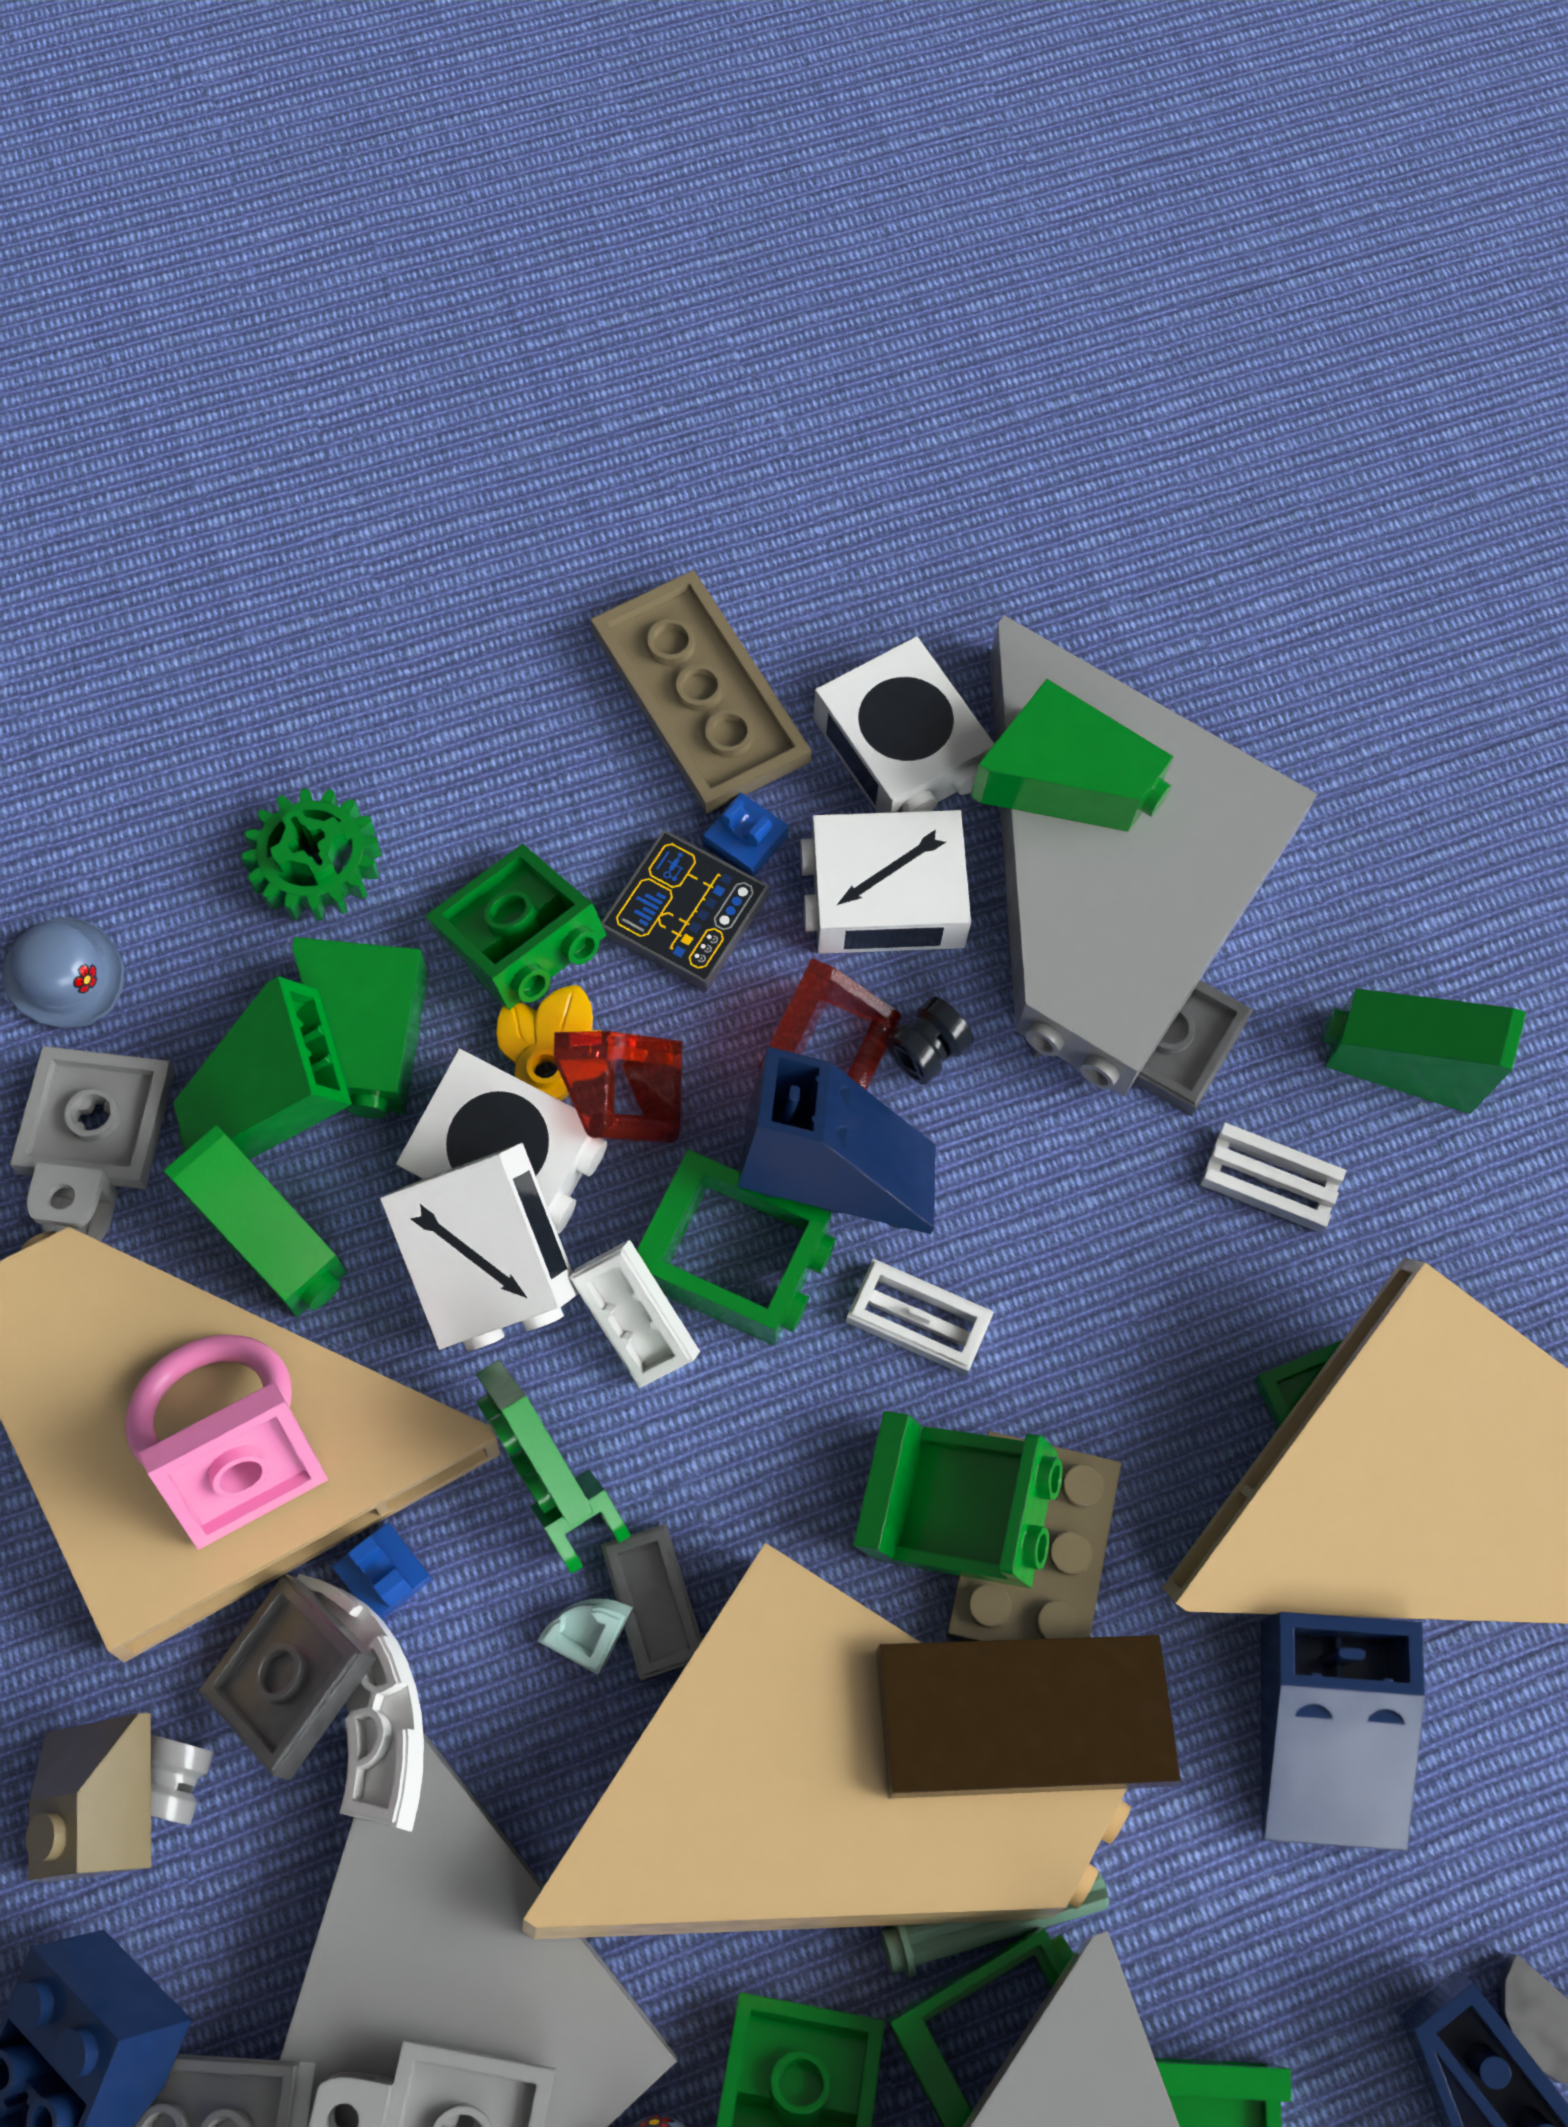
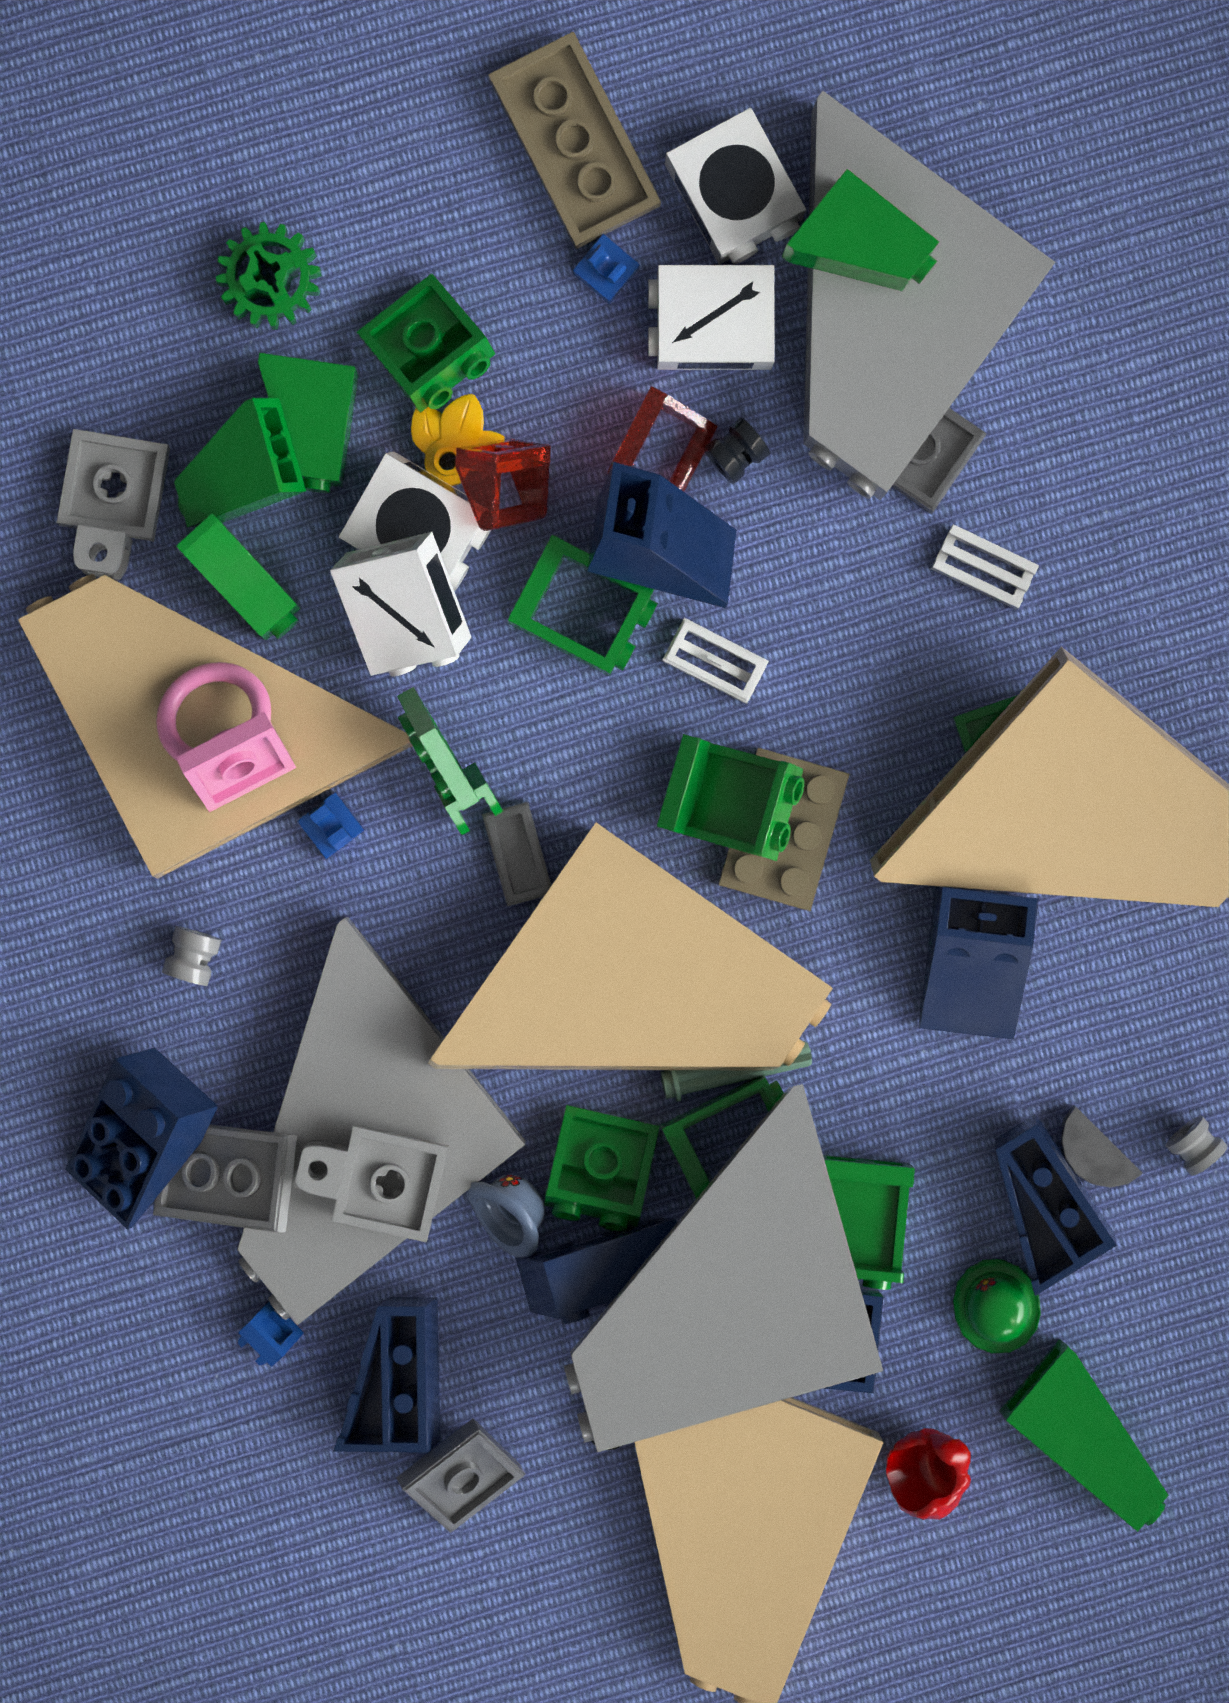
camera: 10 degrees right, 20 degrees up
sand blue hat [2,917,124,1029] -> none
dark tan slope [25,1713,151,1883] -> none
flat silver tile [199,1573,377,1781] -> none
white tile [297,1574,424,1832] -> none
light aqua tile [537,1599,633,1675] -> none
white plate [569,1239,700,1388] -> none
black tile [601,829,769,992] -> none
dark brown tile [876,1635,1181,1799] -> none
green slope [1321,988,1526,1114] -> none

